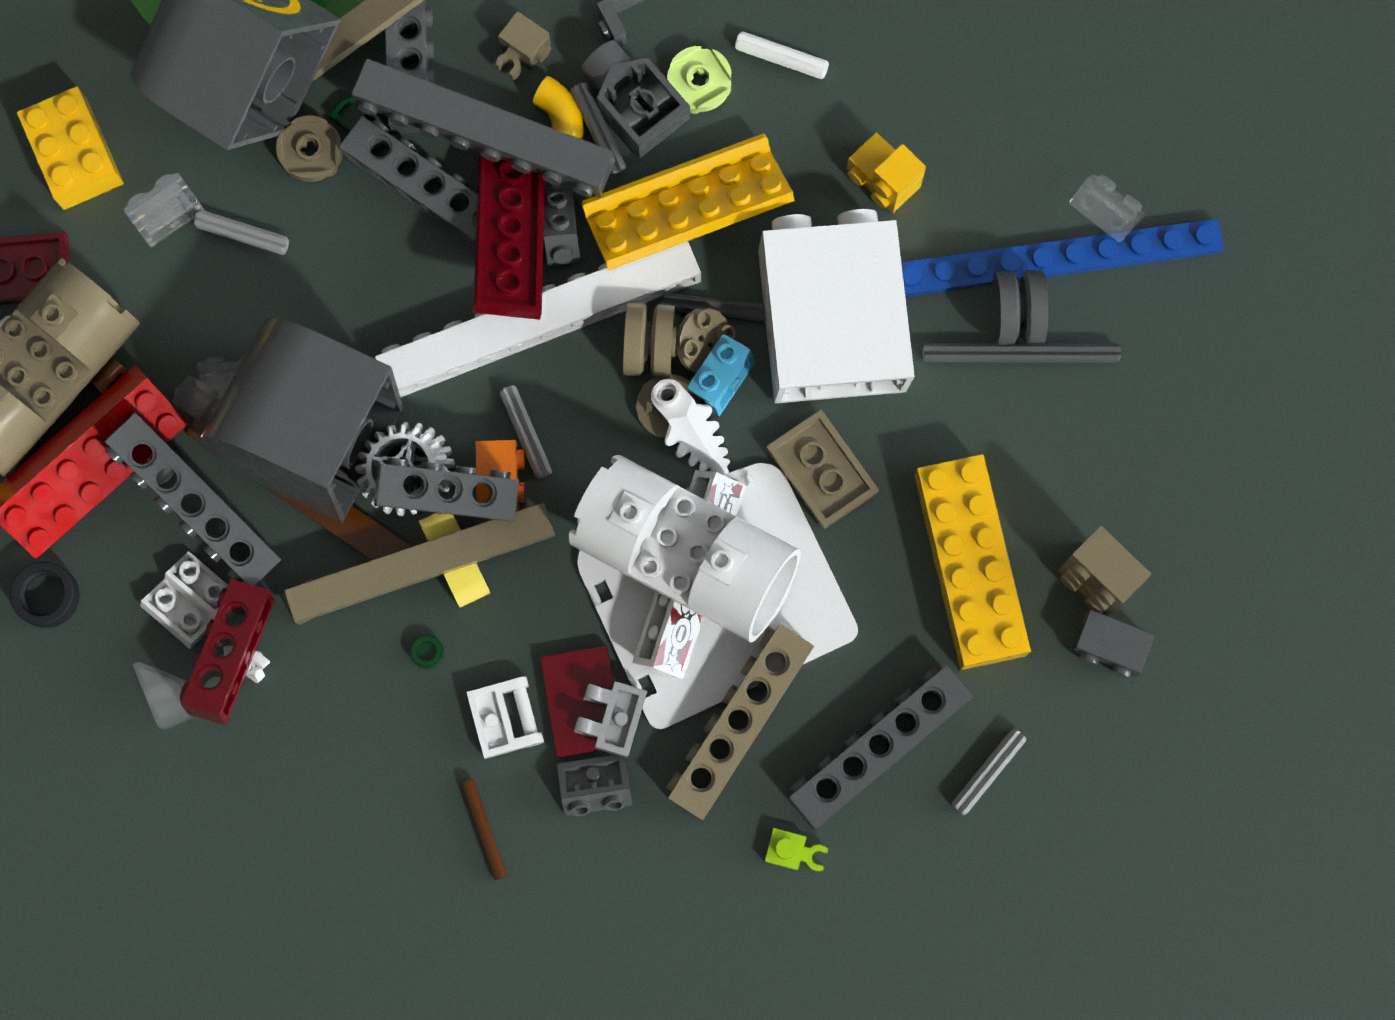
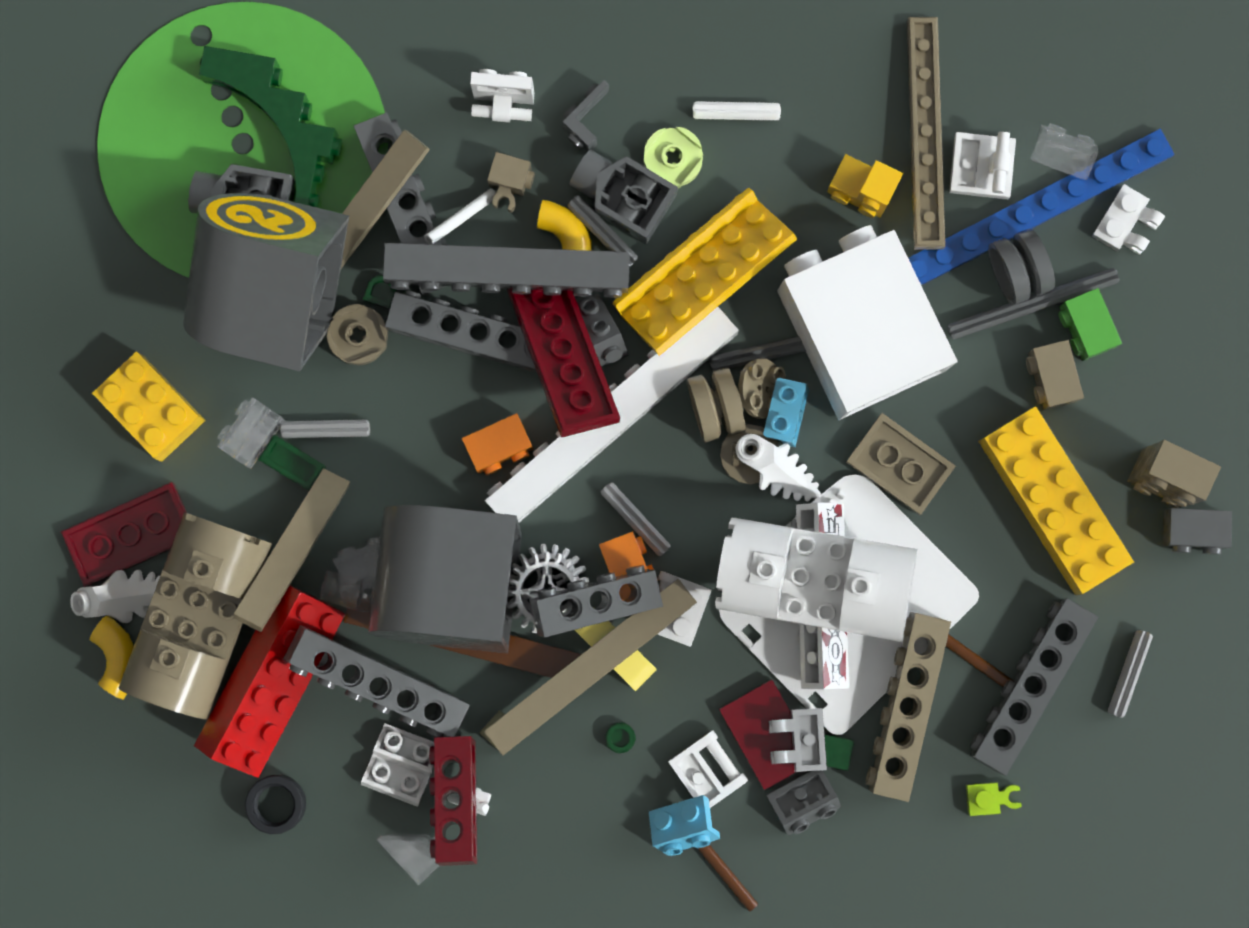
camera: 20 degrees left, 5 degrees up
none -> dark tan tile [233,468,350,632]
none -> dark green tile [258,435,326,491]
none -> white piece [424,188,496,245]
none -> orange brick [462,413,533,476]
none -> medium azure bracket [649,795,720,856]
none -> white plate [657,571,712,647]
none -> dark green tile [824,734,854,771]
none -> dark tan tile [907,17,945,250]
none -> reddish brown bar [946,634,1014,687]
none -> white plate [949,132,1016,200]
none -> dark tan brick [1026,340,1084,410]
none -> bright green brick [1058,288,1122,361]
none -> white plate [1092,184,1165,255]

